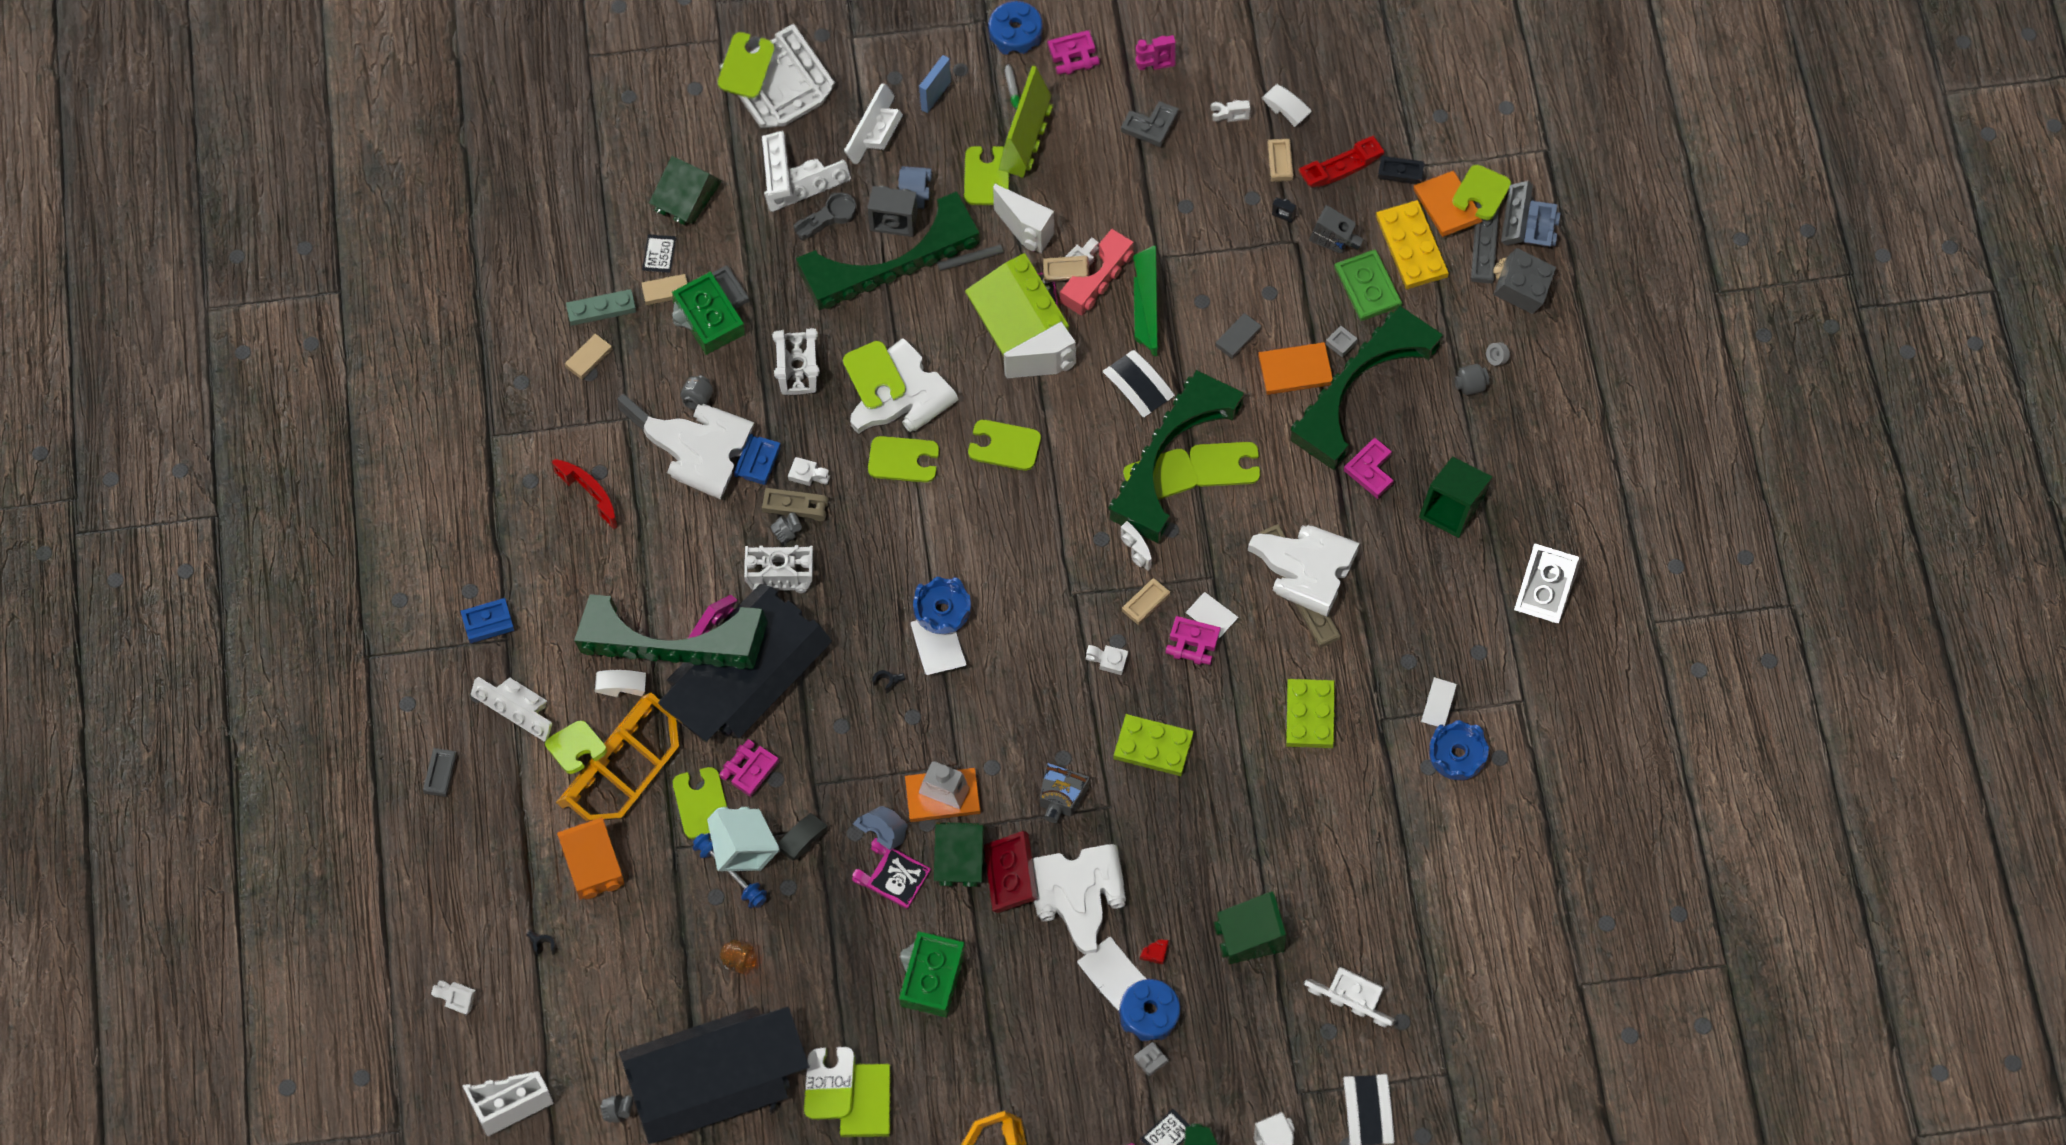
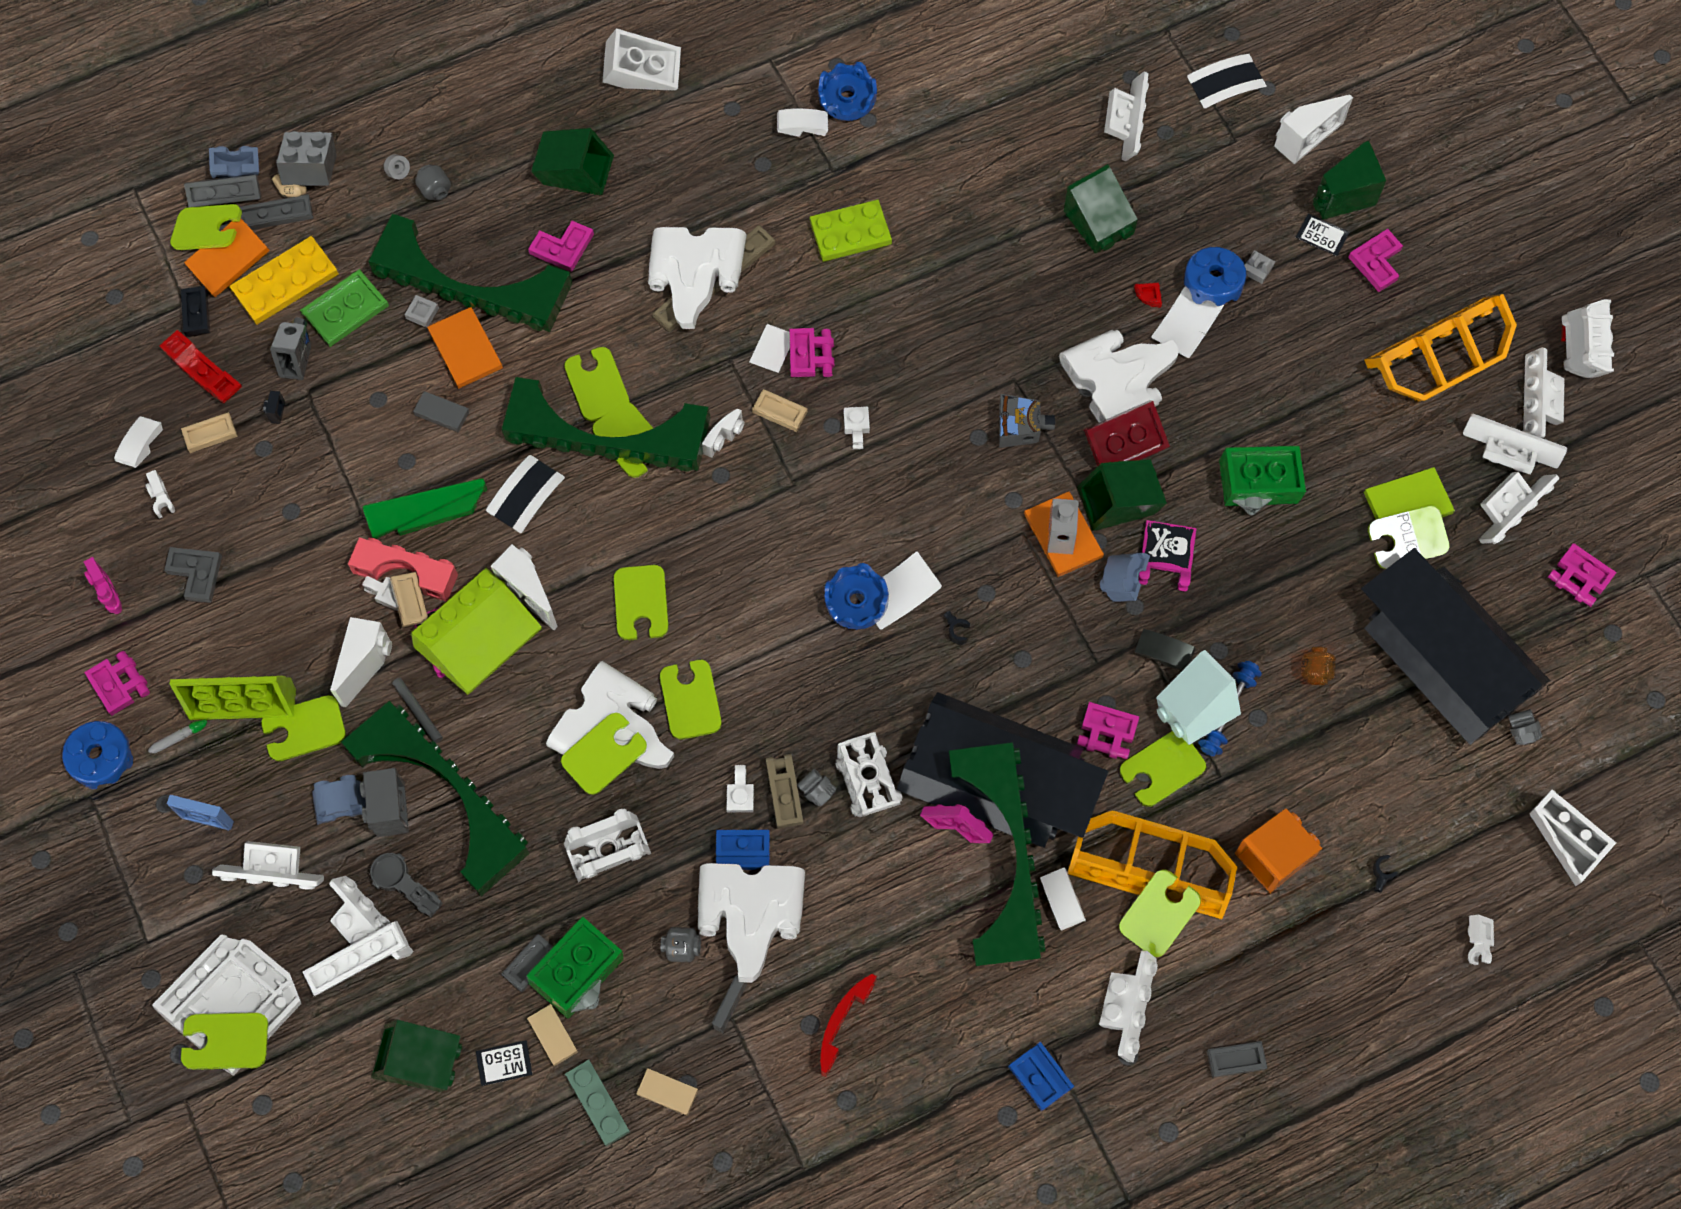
camera: 110 degrees left, 5 degrees up
lime plate [1113,714,1194,776] -> none

